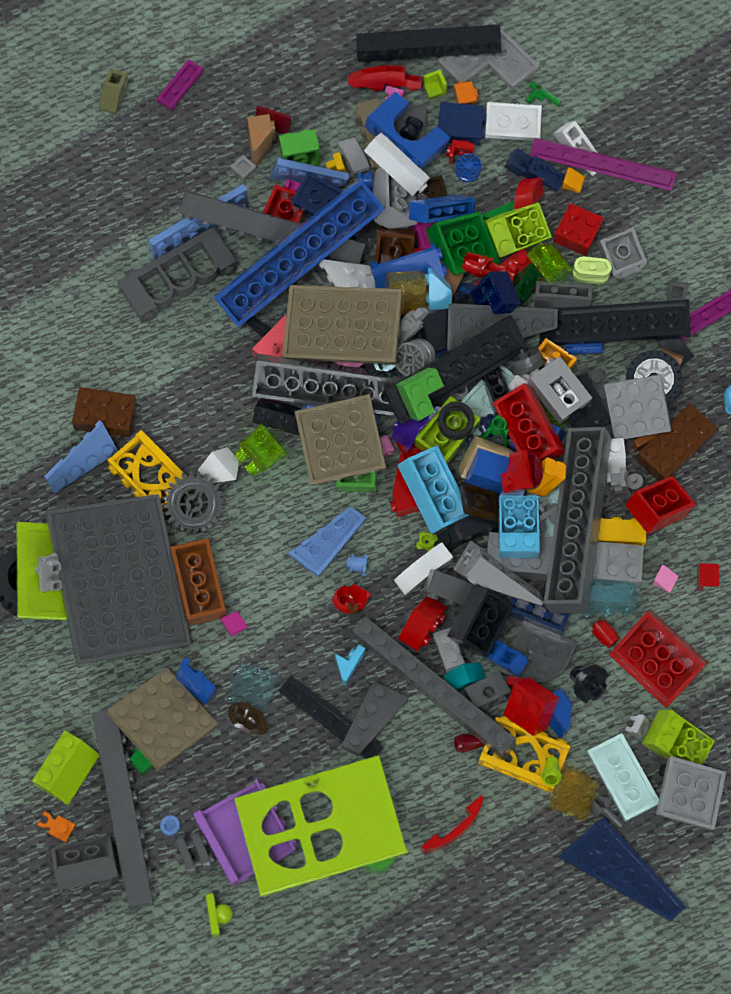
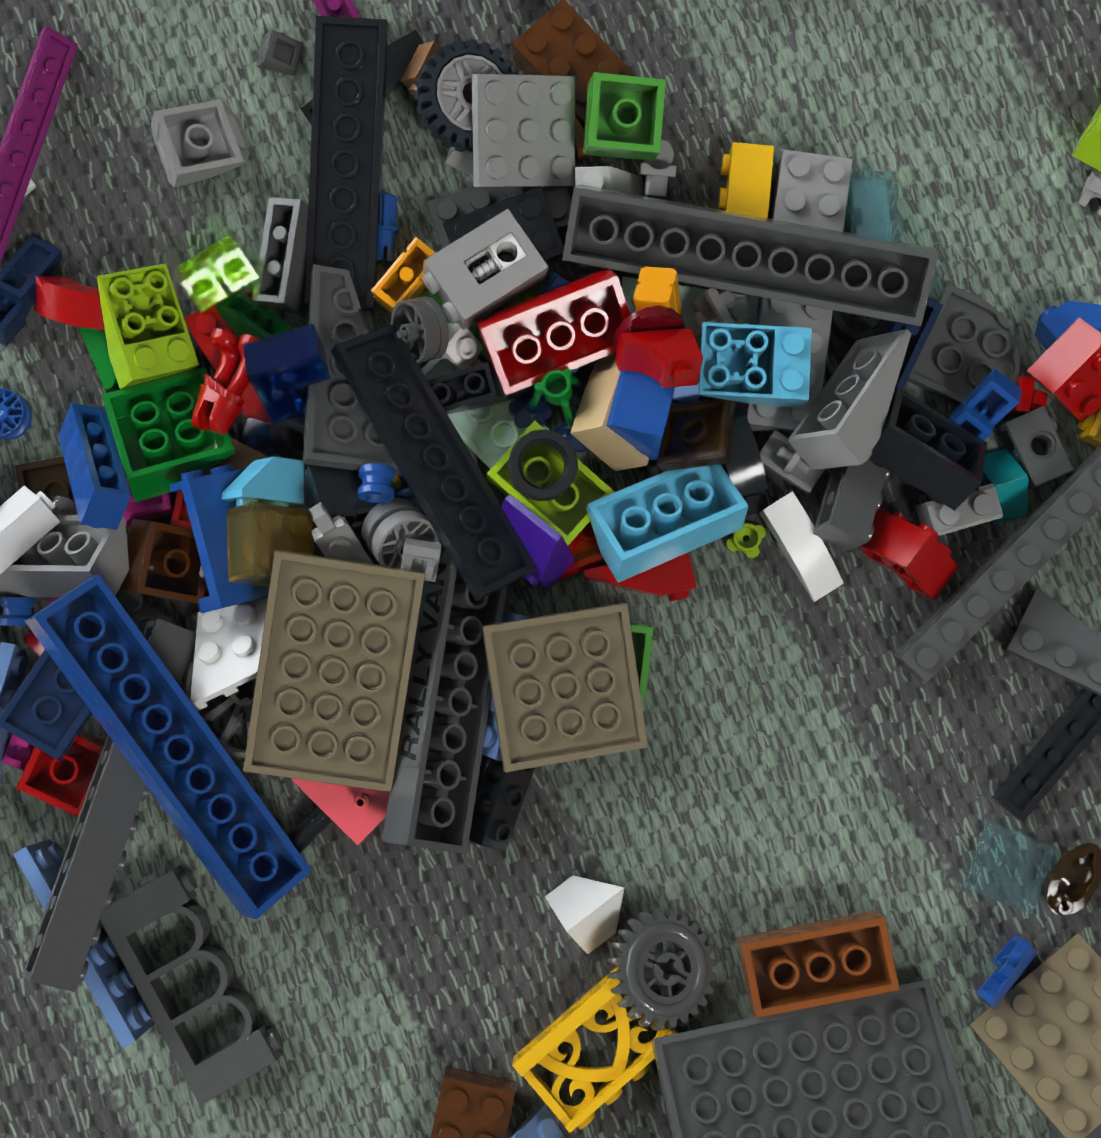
camera: 85 degrees left, 15 degrees up
dark pink slope [221,611,248,638] -> none
clear neon green hips [234,424,288,477] -> none
medium blue wing [288,506,366,578] -> none
red hair [332,584,371,614] -> none
medium azure slope [335,645,365,686] -> none
medium blue brick [346,554,368,576] -> none
bright pink hinge [380,435,395,457] -> none
bright green brick [396,367,444,421] -> none
red brick [553,203,604,257] -> none
light orange slope [562,167,585,193] -> none
black tile [570,665,609,703] -> none
yellowish green brick [572,257,612,285] -> none
red brick [591,619,620,649] -> none
red slope [609,610,709,708] -> none
red brick [625,475,696,534] -> none
bright pink slope [653,565,679,593] -> none
red panel [697,563,719,591] -> none
none -> blue wheel [358,463,395,503]
none -> light grey tile [400,537,442,582]
none -> bright green brick [583,72,666,161]

